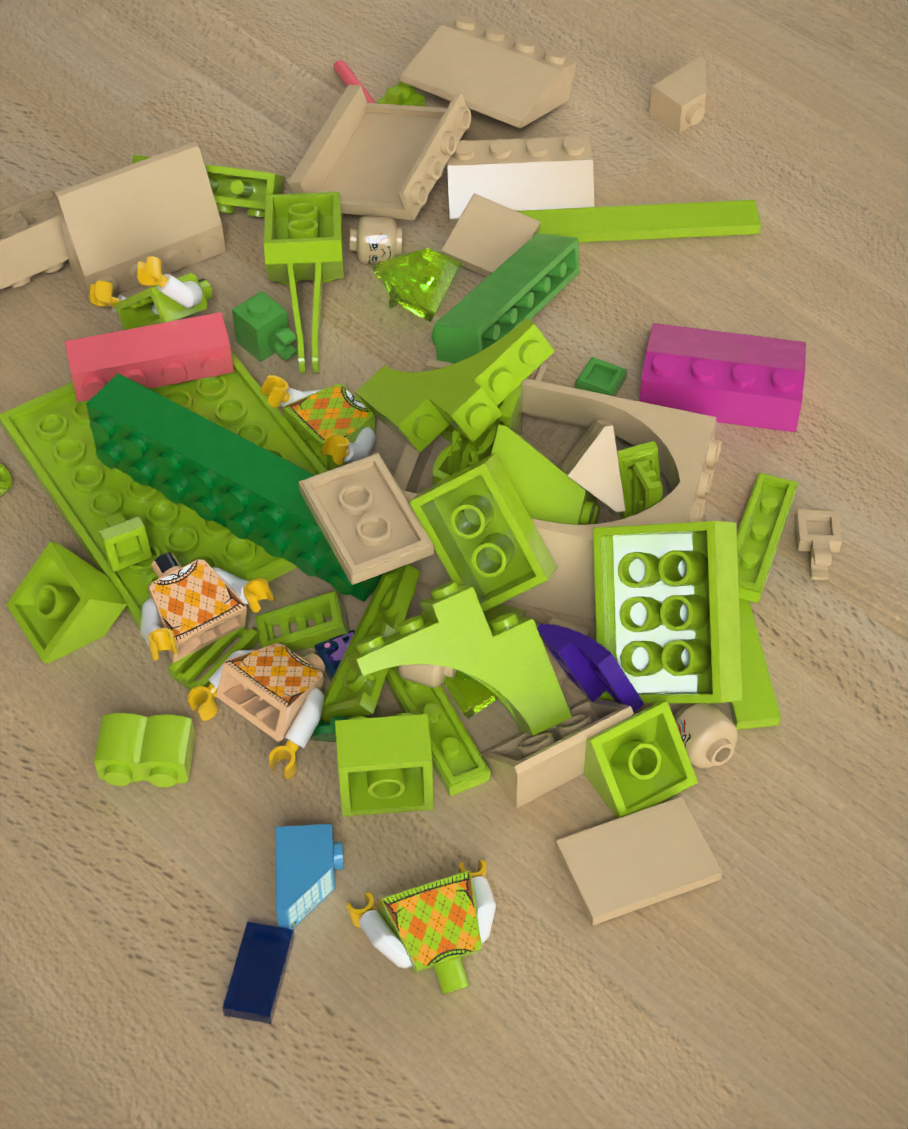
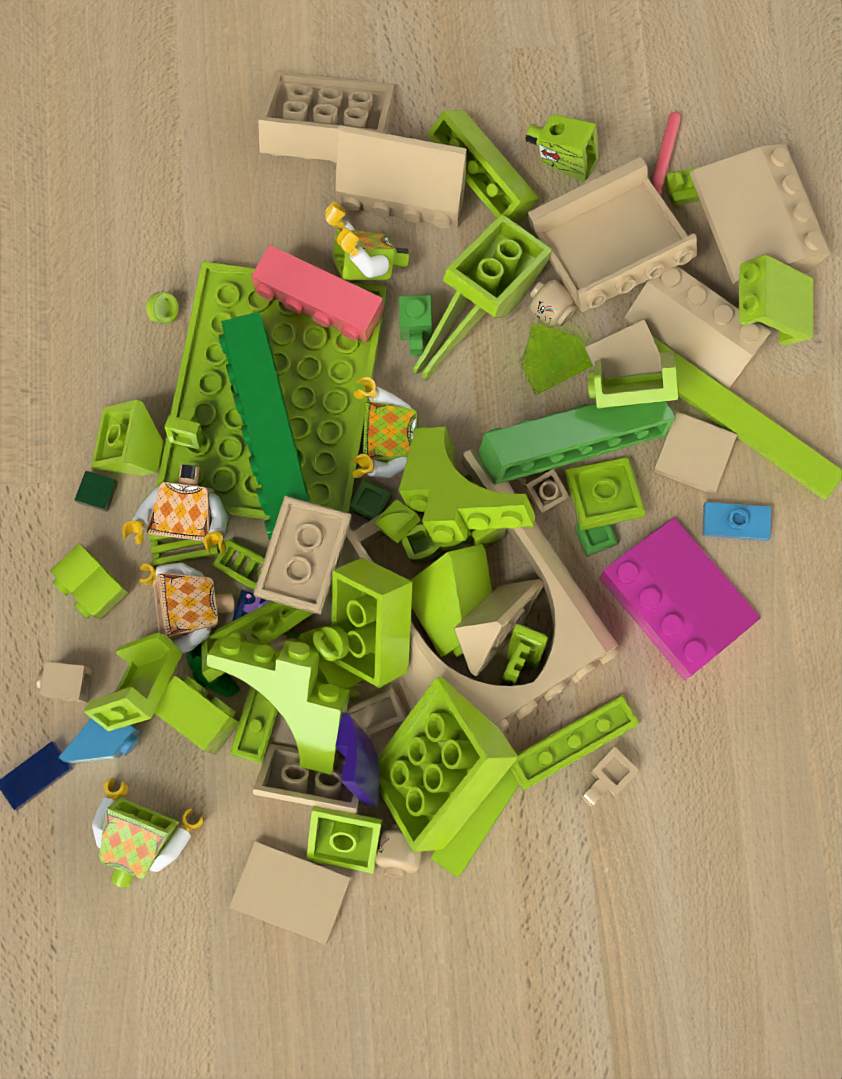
camera: 45 degrees right, 25 degrees up
none -> tan brick [37,662,93,703]
none -> dark green tile [74,471,118,512]
none -> lime panel [83,632,183,732]
none -> lime tile [313,625,350,661]
none -> lime tile [374,499,421,543]
none -> lime torso [526,114,599,182]
none -> lime tile [565,457,645,531]
none -> lime panel [588,351,678,408]
none -> tan tile [653,412,738,495]
none -> dark azure plate [702,502,771,541]
none -> lime panel [739,254,813,346]

